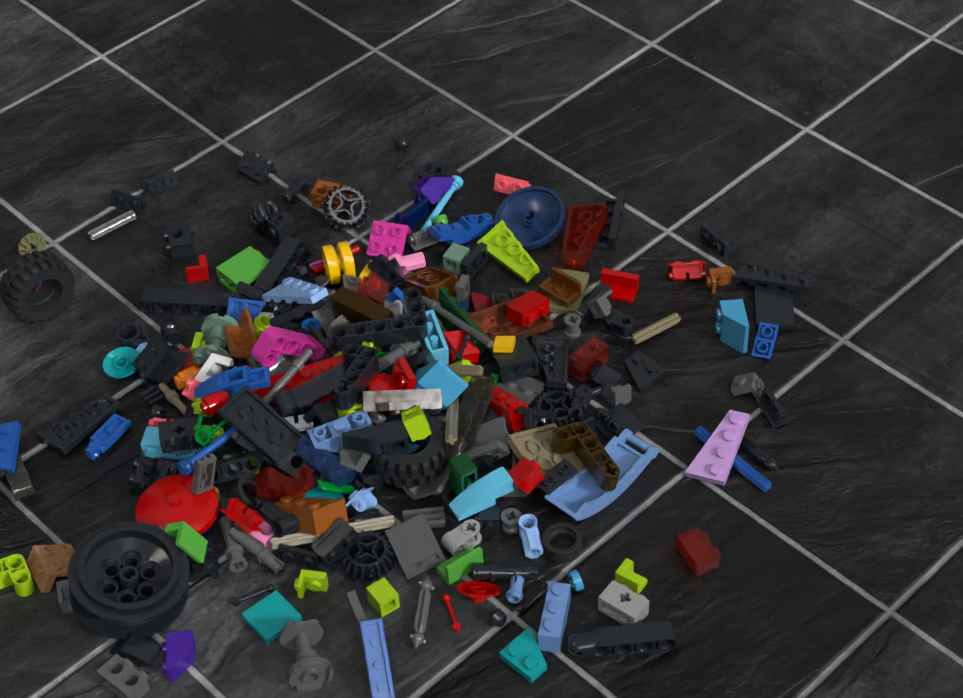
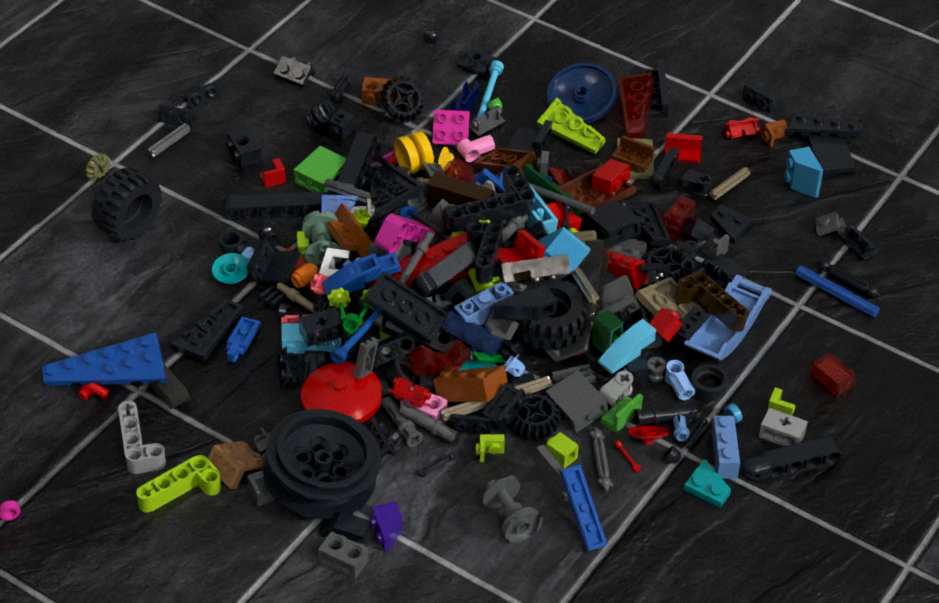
camera: 15 degrees left, 0 degrees up
bright green panel [165,521,208,563] -> none
red brick [200,391,231,416] -> none
teal tile [241,590,303,645] -> none
black piece [258,501,299,538] -> none
light blue wing [262,277,329,304] -> none
black slope [368,253,406,290] -> none
lime brick [401,405,432,442] -> none
dark purple slope [412,177,455,205] -> none
blue slope [429,213,495,246] -> none
sand green brick [443,243,470,275] -> none
yellow tile [493,336,516,353] -> none
coral hinge [494,174,531,194] -> none
dark grey bush [564,313,581,339] -> none
dark grey panel [586,289,612,319] -> none
lavender wing [685,410,750,486] -> none
blue slope [751,322,779,360] -> none

